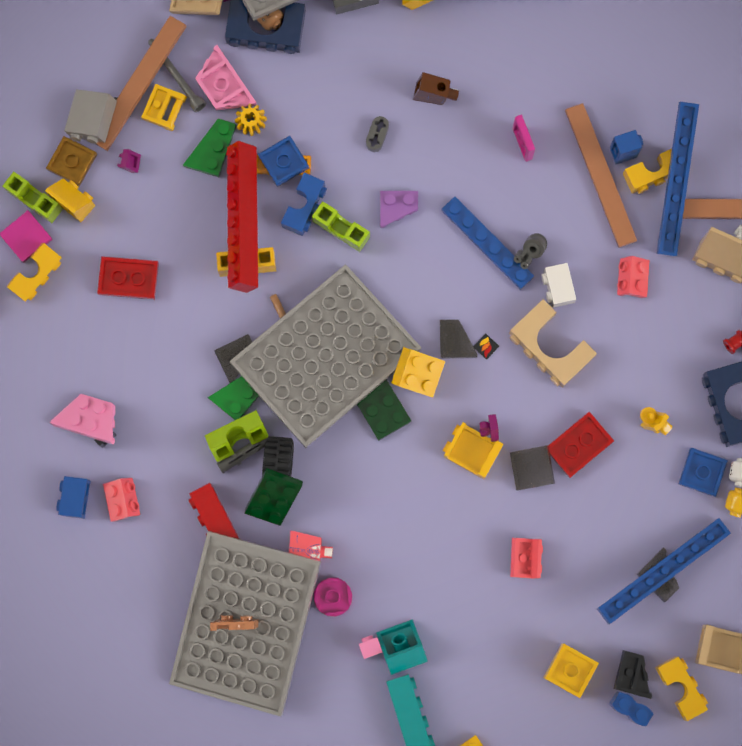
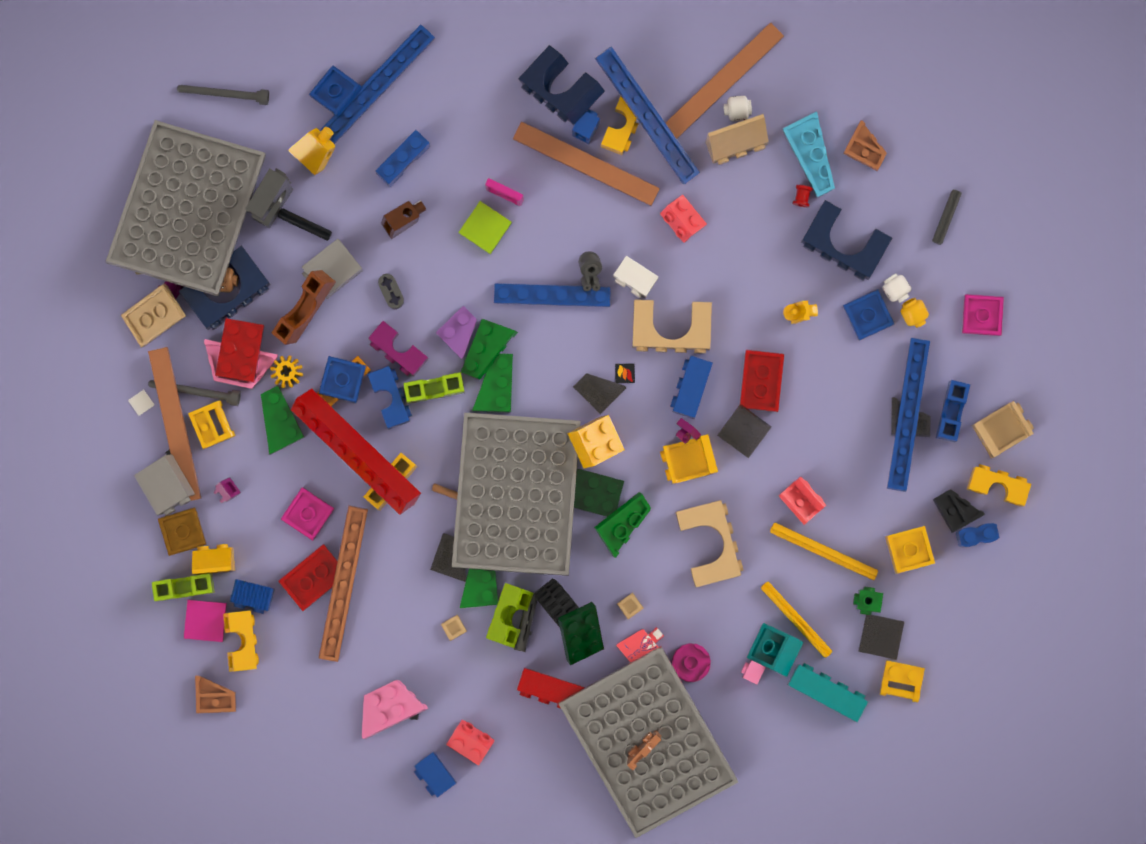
camera: 50 degrees left, 5 degrees up
none -> white sticker [128,389,154,416]
none -> red plate [215,318,264,383]
none -> blue brick [230,579,275,614]
none -> dark orange arch [271,270,336,345]
none -> black axle [278,208,332,241]
none -> dark pink tile [281,487,335,541]
none -> light grey brick [302,239,363,299]
none -> nougat tile [319,505,368,662]
none -> magenta arch [368,321,429,376]
none -> blue arch [375,130,430,187]
none -> tan tile [441,615,467,641]
none -> lime tile [458,201,512,255]
none -> green wing [461,319,518,380]
none -> green wing [472,354,513,412]
none -> dark blue arch [518,45,605,125]
none -> green wing [594,492,651,558]
none -> tan tile [617,593,644,619]
none -> blue brick [670,356,713,419]
none -> tan arch [675,500,744,588]
none -> yellow axle [761,581,832,658]
none -> yellow axle [770,523,878,580]
none -> green brick [853,587,883,615]
none -> clear smoke tile [858,615,904,660]
none -> blue arch [935,380,971,442]

